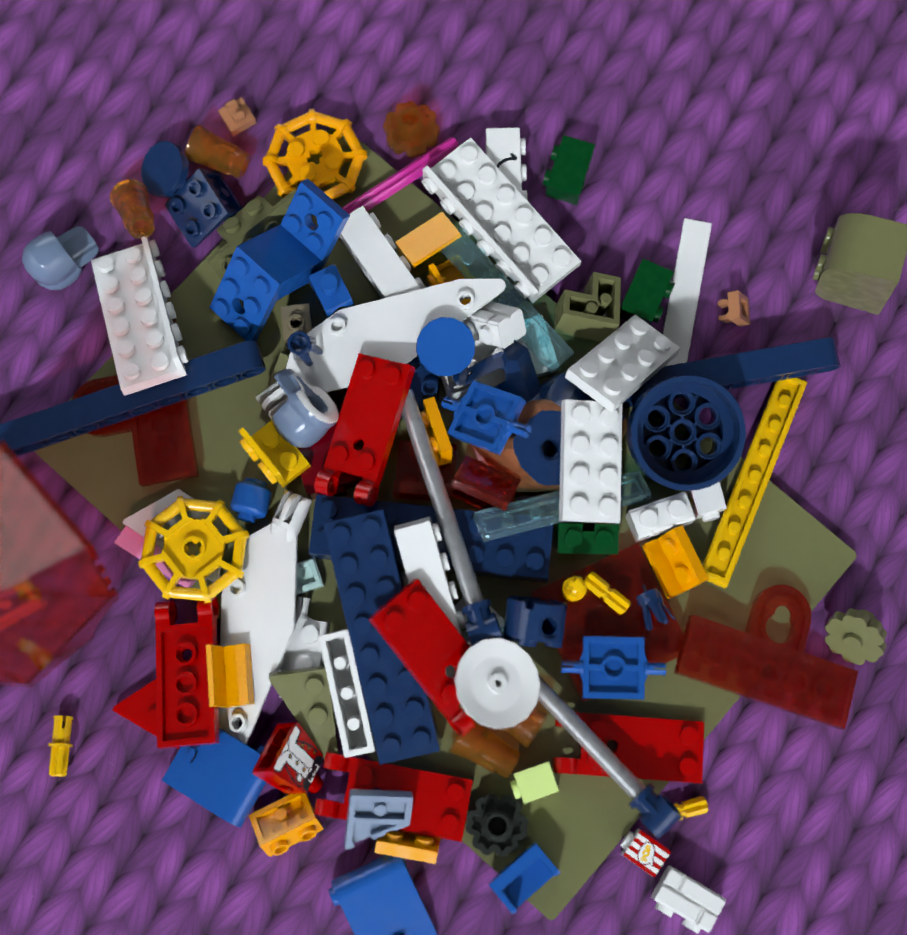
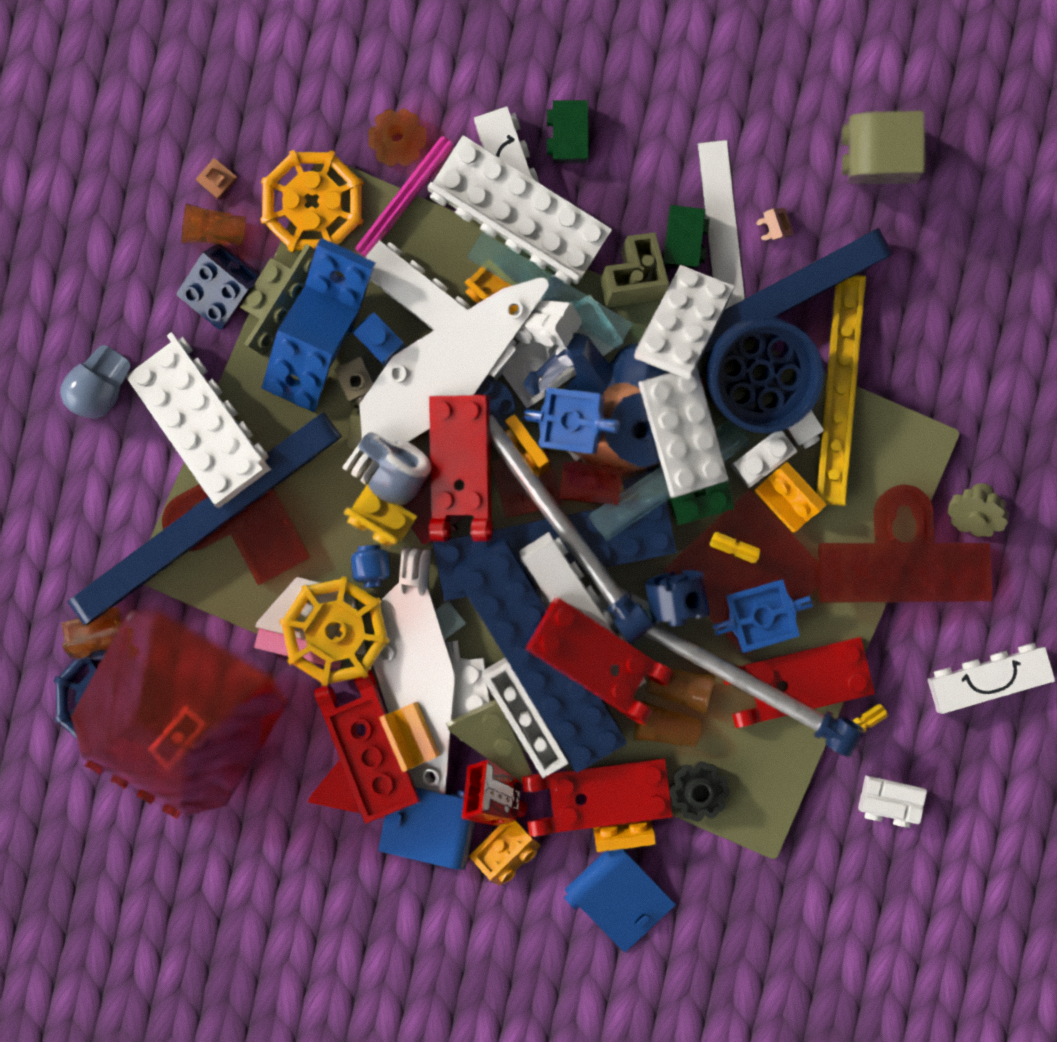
camera: 20 degrees left, 10 degrees up
yellow axle [48,715,73,777] -> none
clear orange plant [110,179,155,239] -> none
dark blue tile [141,141,189,198] -> none
dark blue piece [287,331,323,367] -> none
sand blue wing [344,789,413,849] -> none
light orange panel [395,212,462,267] -> none
blue tile [416,317,475,376] -> none
white piece [455,638,540,729] -> none
blue panel [488,842,560,914] -> none
yellowish green brick [510,761,559,804] -> none
yellow axle [562,576,587,602] -> none
brick [620,828,671,878] -> none
dark blue piece [636,584,676,631] -> none
none -> white brick [927,643,1055,714]

